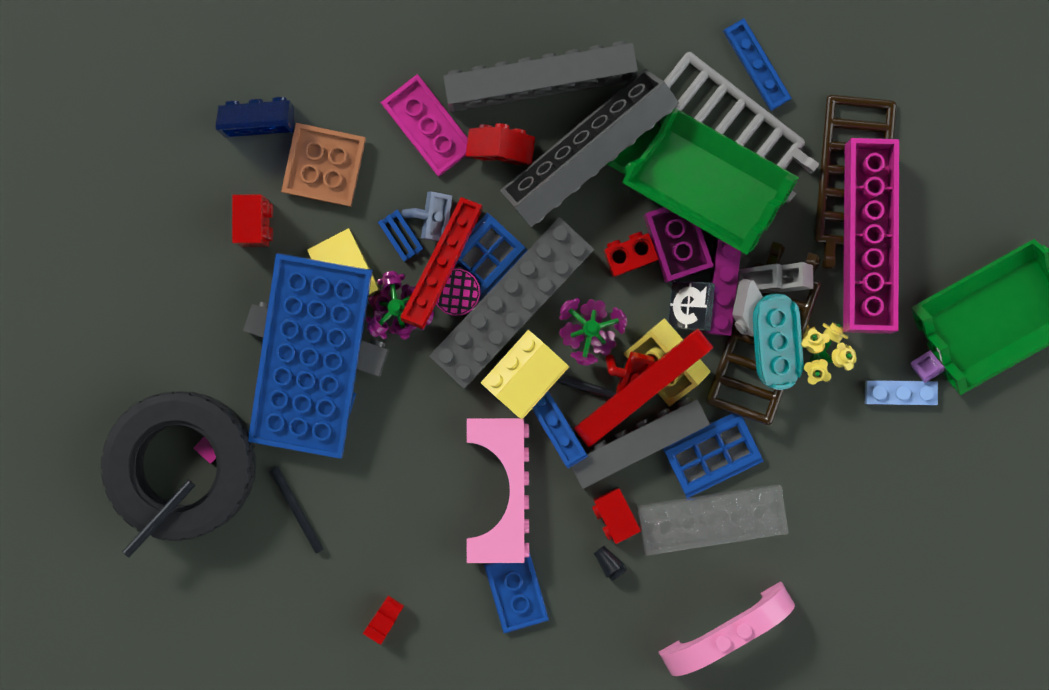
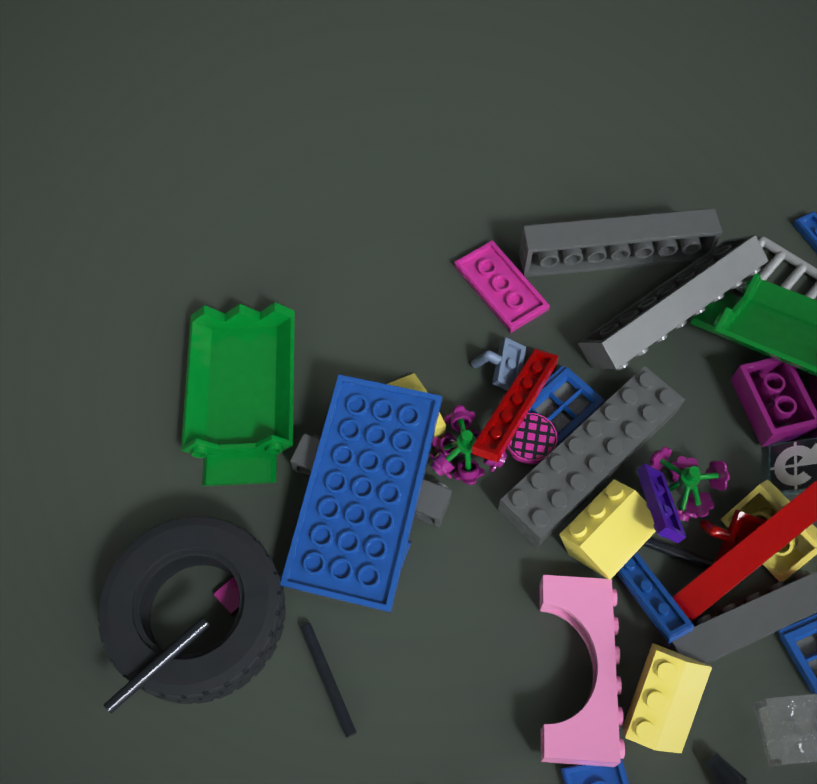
camera: 10 degrees right, 25 degrees down
clear blue slope [215,97,295,138] -> none
red brick [232,194,273,247] -> none
nougat plate [281,123,366,207] -> none
blue tile [378,209,423,262] -> none
red brick [465,123,535,165] -> none
red brick [592,487,641,544] -> none
red brick [603,231,659,277] -> none
none -> green panel [181,302,295,486]
none -> light yellow slope [622,643,712,753]
none -> dark purple plate [637,463,686,543]

